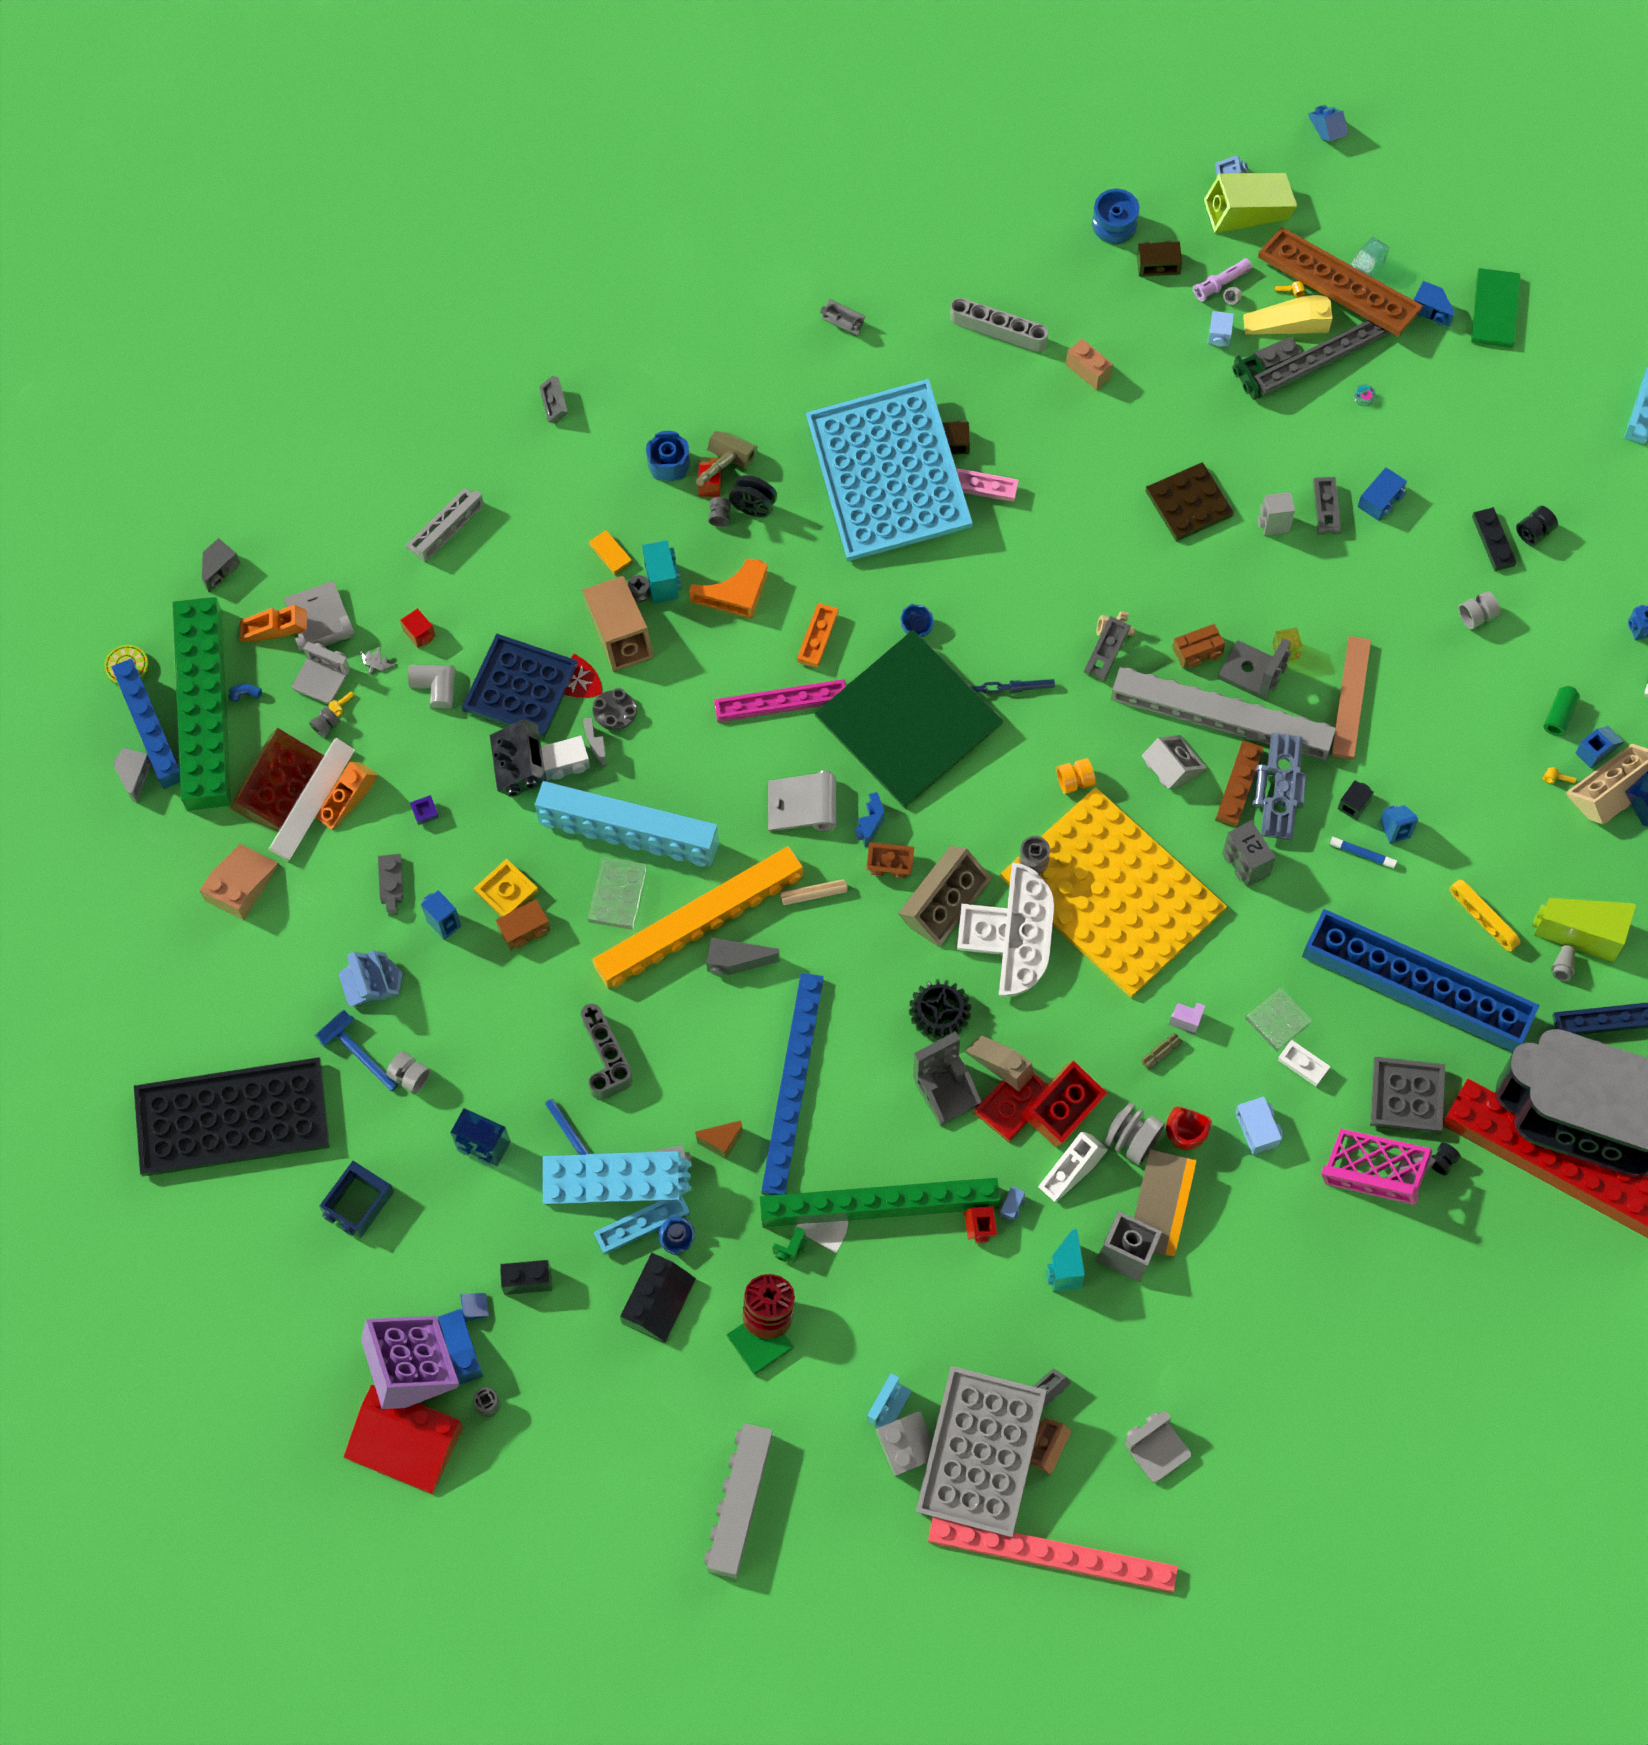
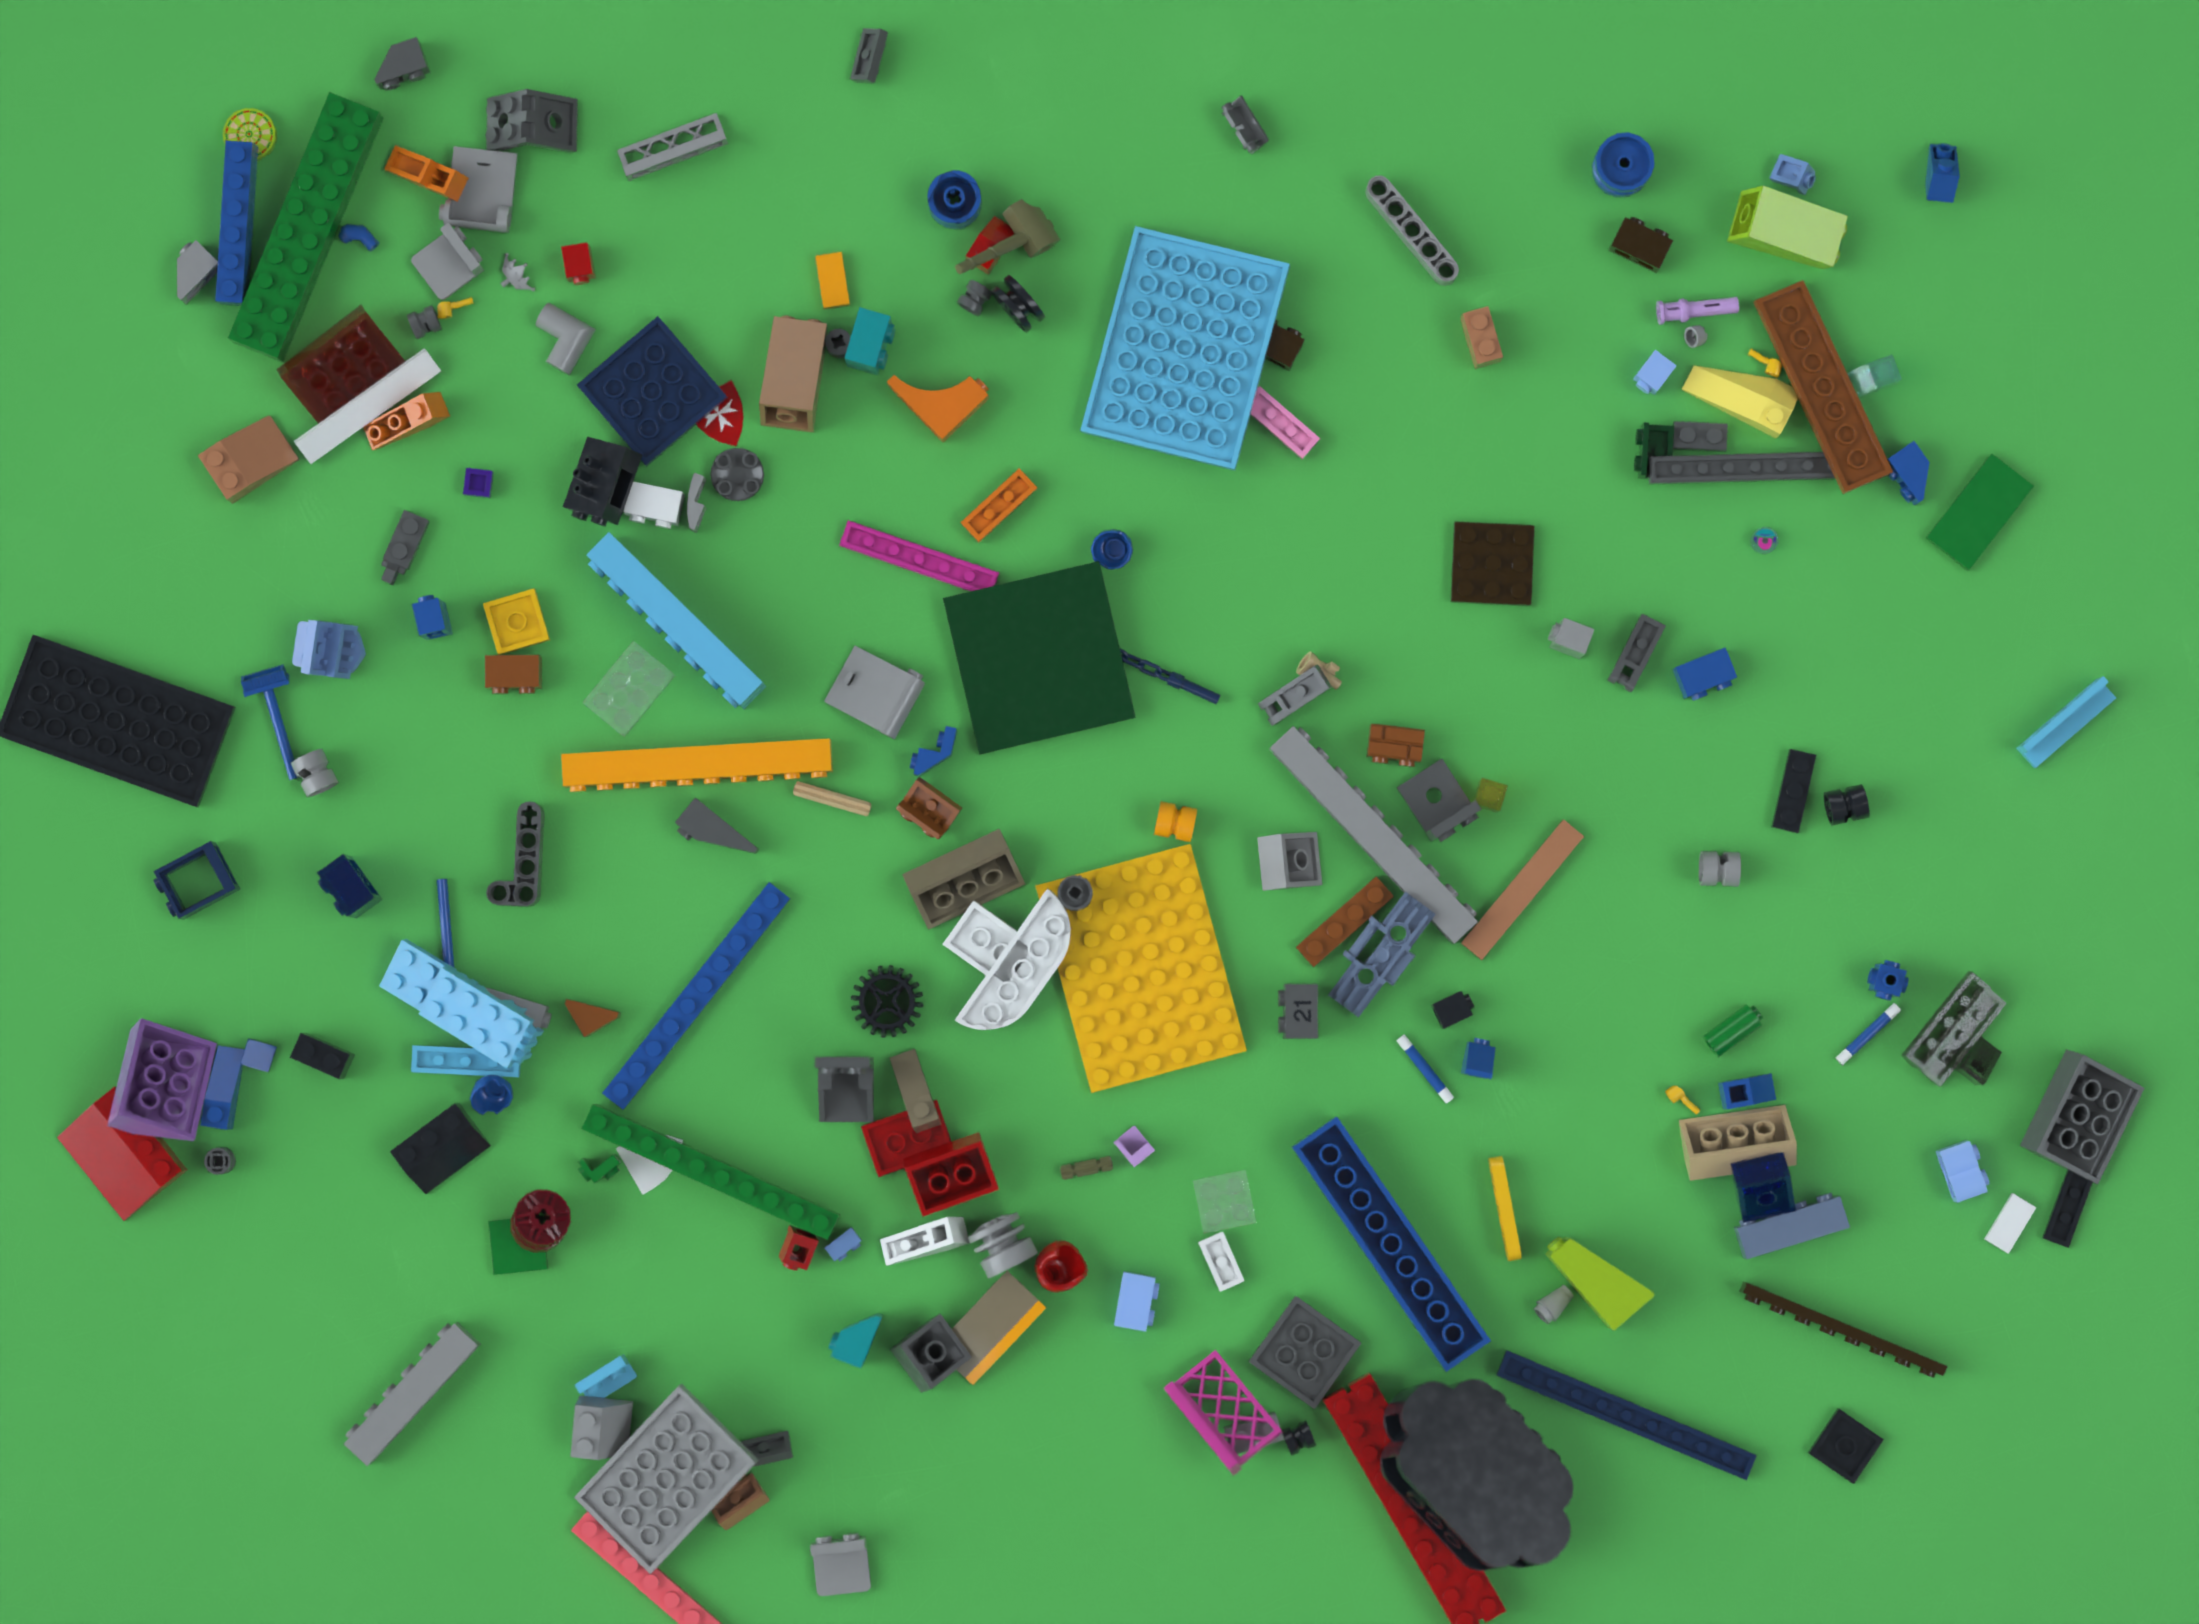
camera: 25 degrees right, 20 degrees up
none -> dark grey bracket [486,89,577,153]

